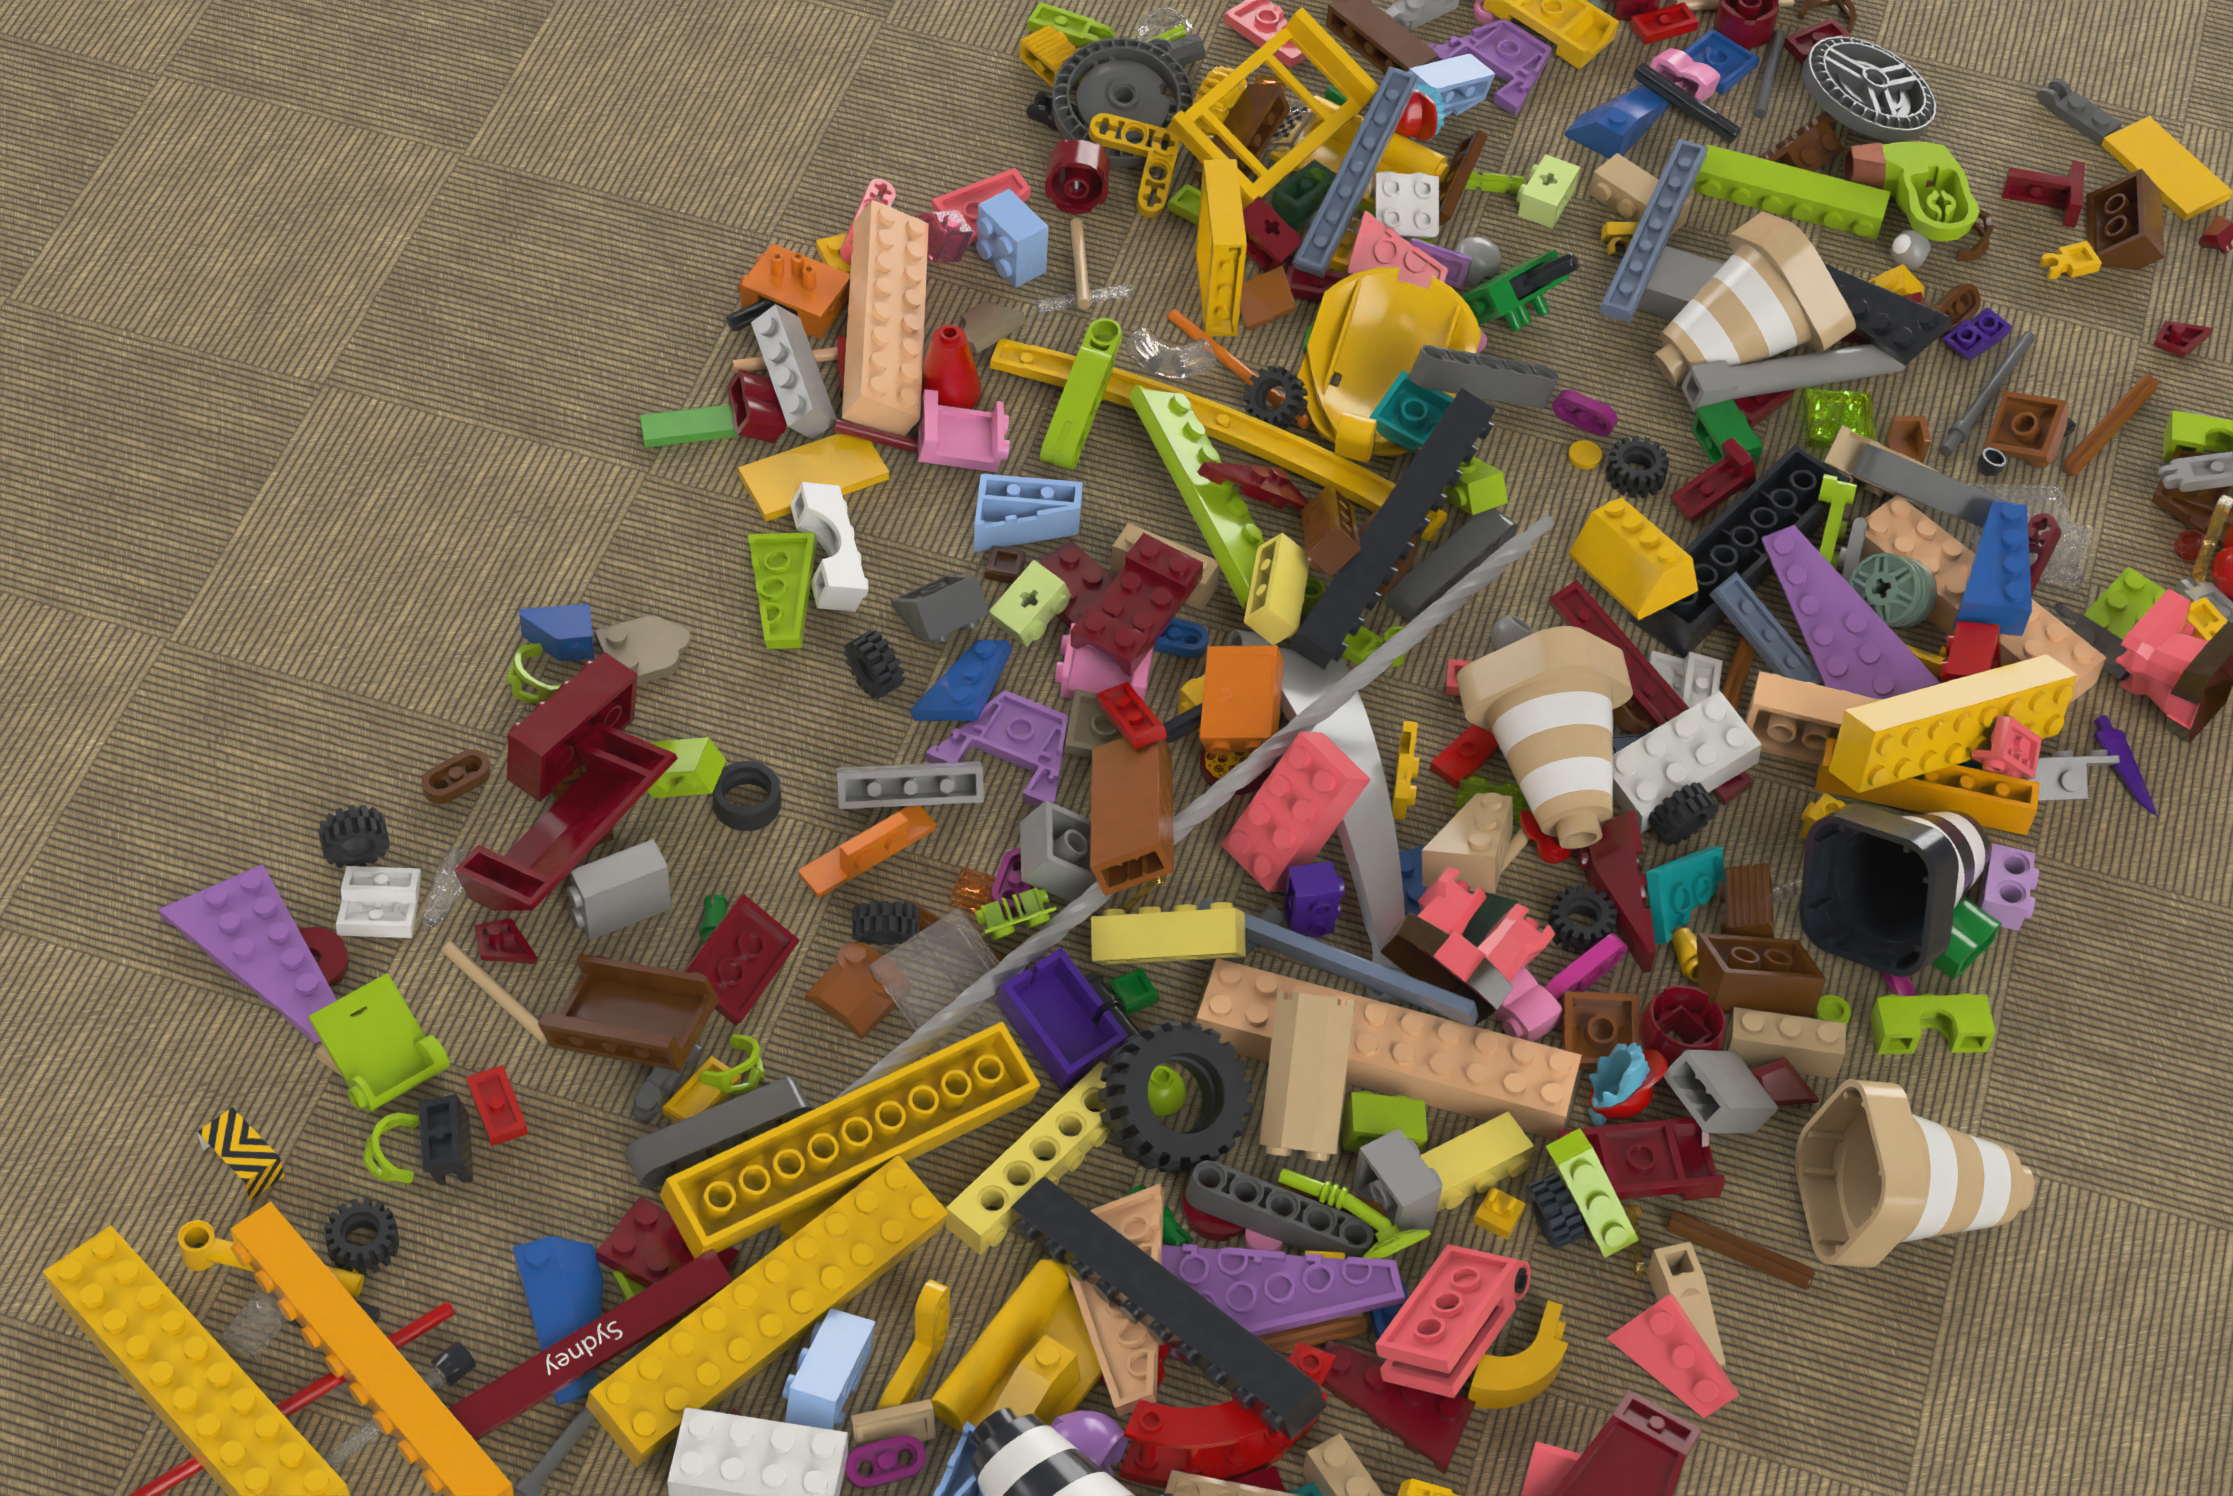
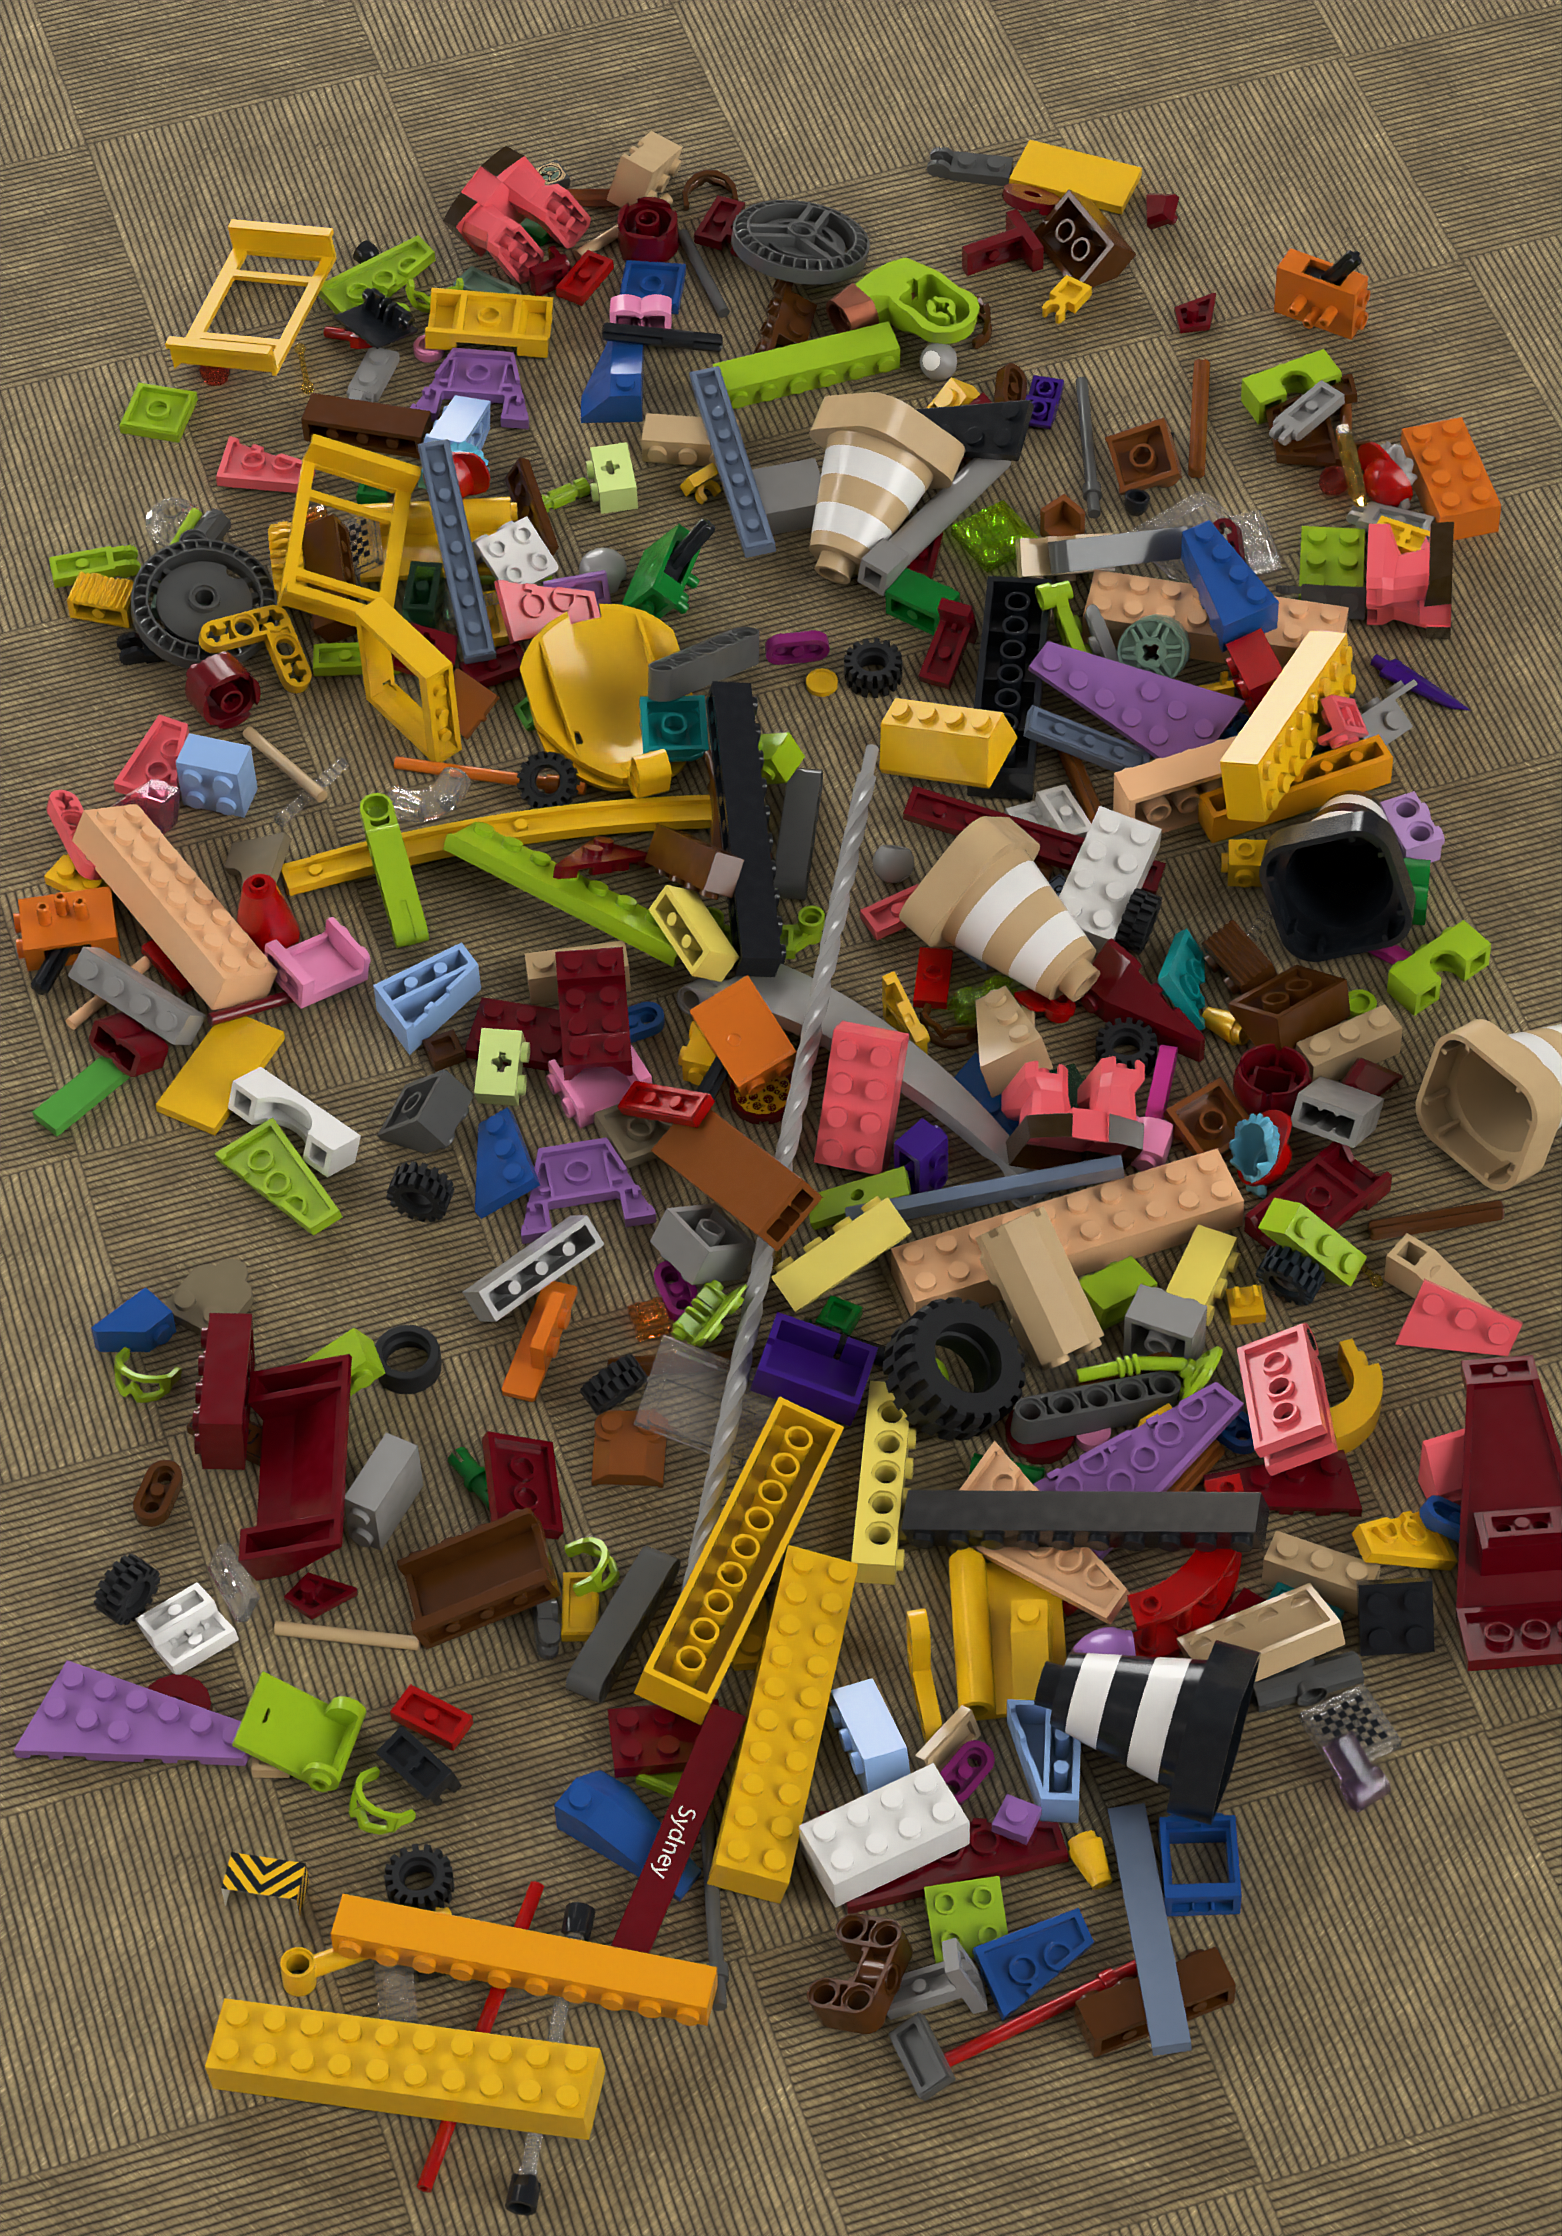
camera: 30 degrees left, 0 degrees up
none -> lime tile [809,1166,912,1230]
none -> reddish brown helmet [920,1003,978,1049]
none -> dark red tile [1002,184,1060,216]

